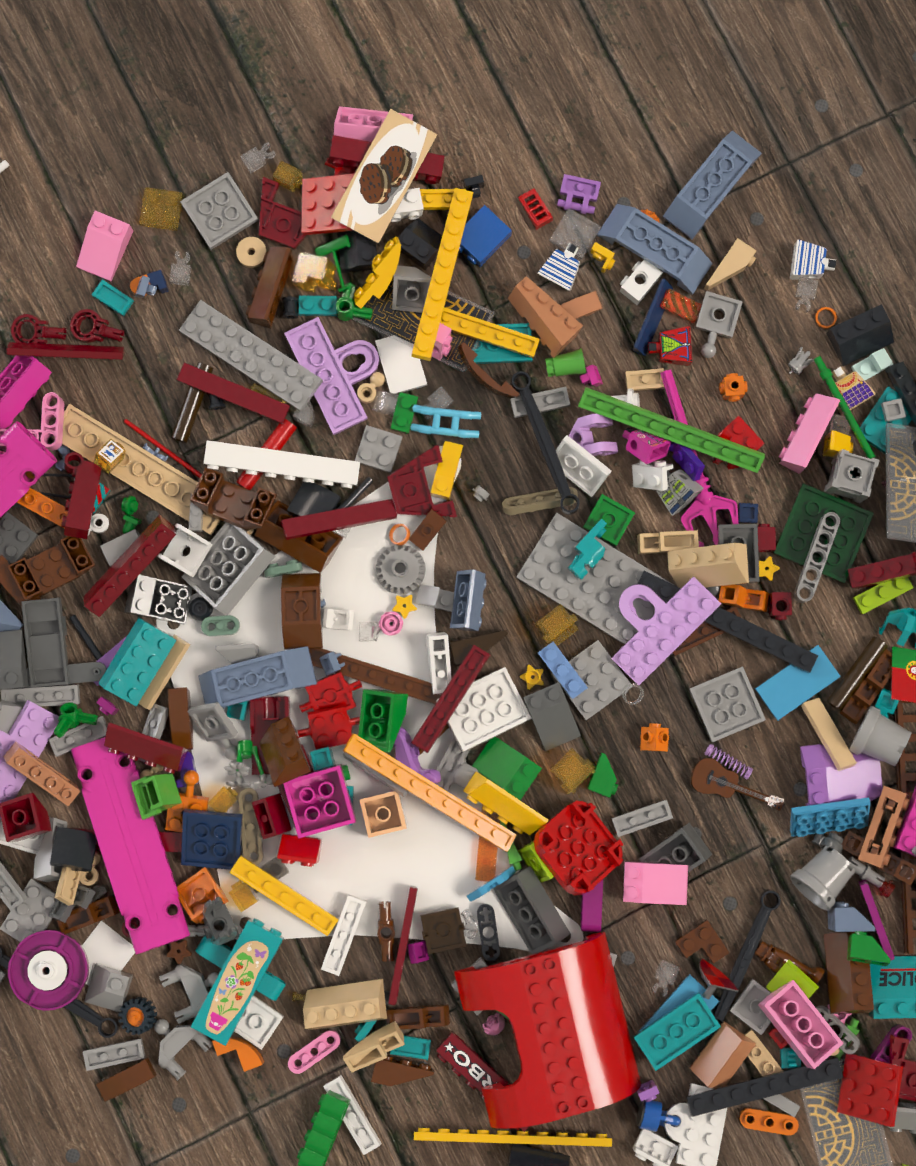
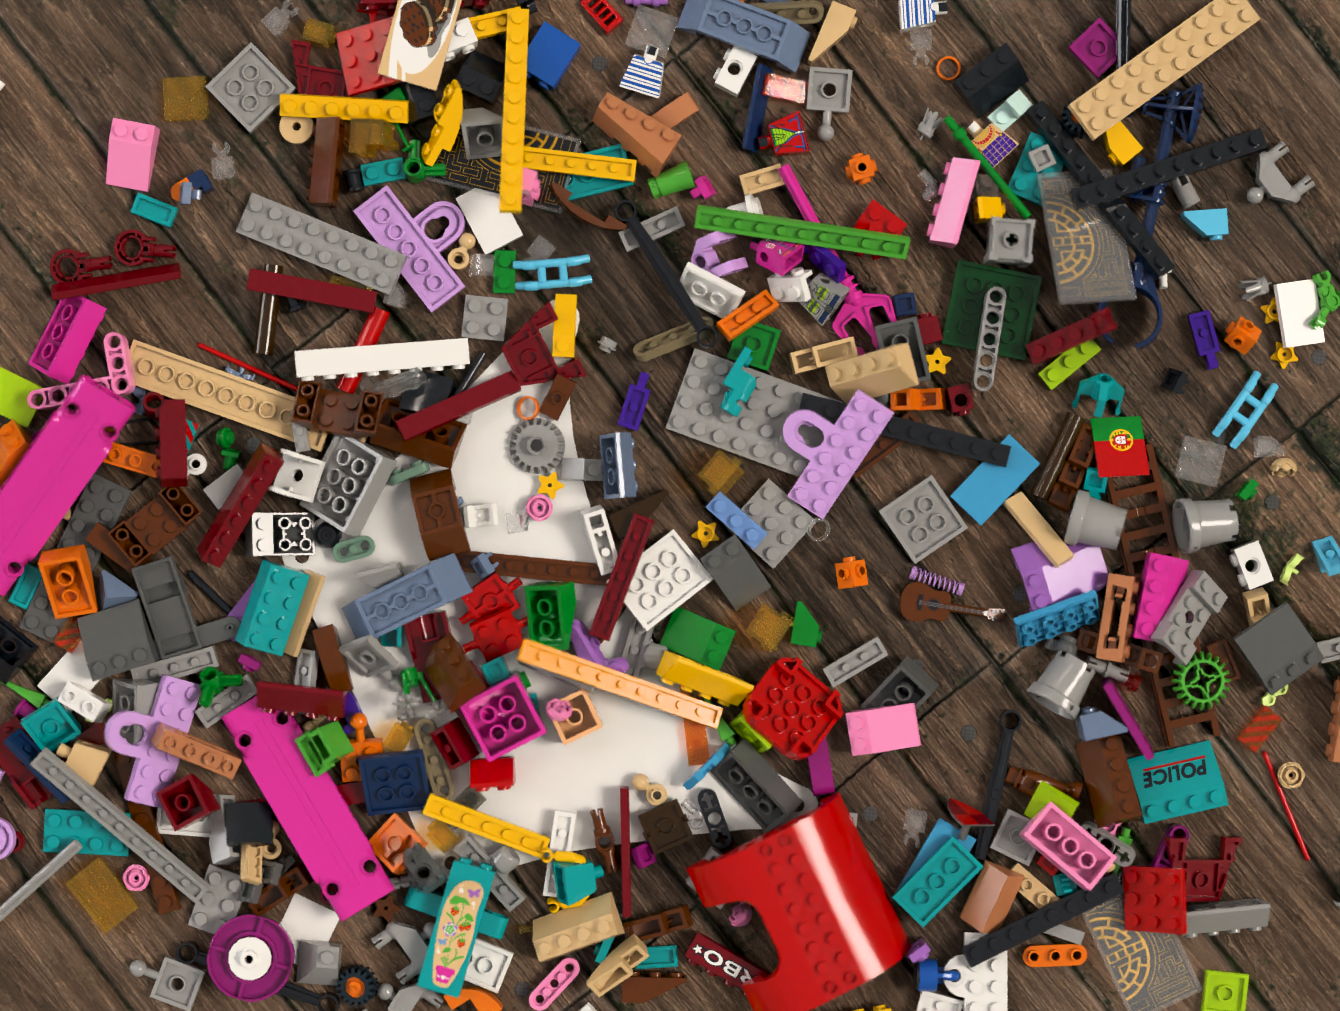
camera: 15 degrees left, 5 degrees up
clear yellow brick [94,439,126,474] -> none
yellow bracket [590,242,616,273] -> none
reddish brown plate [675,919,729,964] -> none
green slope [847,931,891,966] -> none
none -> yellow plate [280,93,409,123]
none -> clear plate [360,367,428,399]
none -> light grey plate [453,833,527,912]
none -> teal torso [541,847,604,913]
none -> bright pink plate [546,698,572,722]
none -> dark purple plate [617,372,651,431]
none -> tan plate [632,773,667,805]
none -> orange plate [716,289,779,342]
none -> dark tan plate [749,0,824,24]
none -> clear arm [917,169,938,201]

